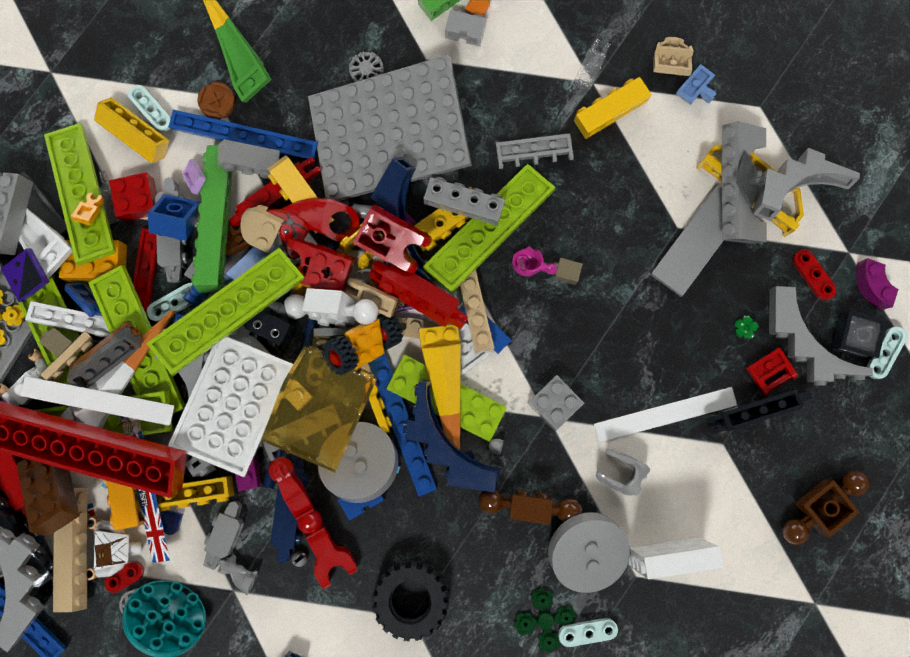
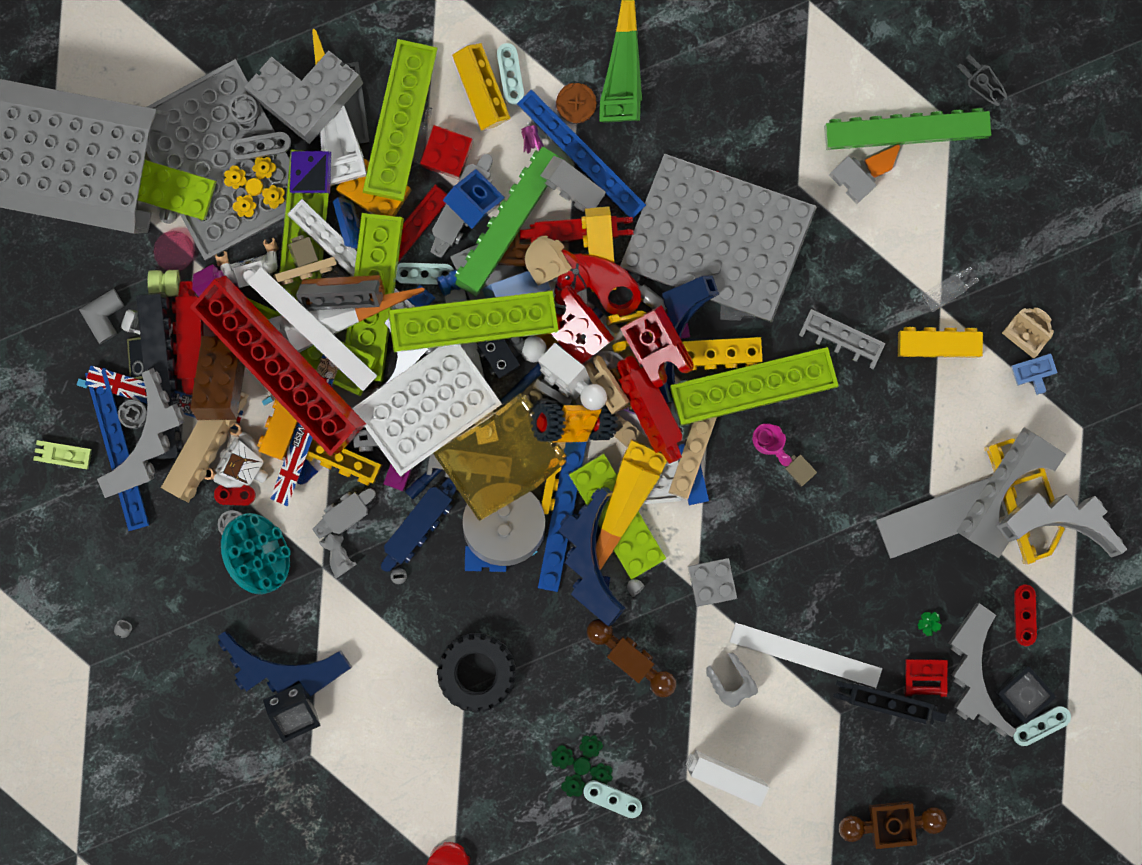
camera: 30 degrees right, 5 degrees up
light orange plate [71,192,104,226] -> none
lavender tile [182,159,206,195] -> none
red piece [268,457,357,589] -> none
light grey wheel [349,51,384,82] -> none
light grey brick [424,177,505,226] -> none
light grey brick [548,513,630,593] -> none
dark grey piece [736,152,765,207] -> none
magenta brick [856,258,899,310] -> none
none -> flat silver piece [521,122,544,154]

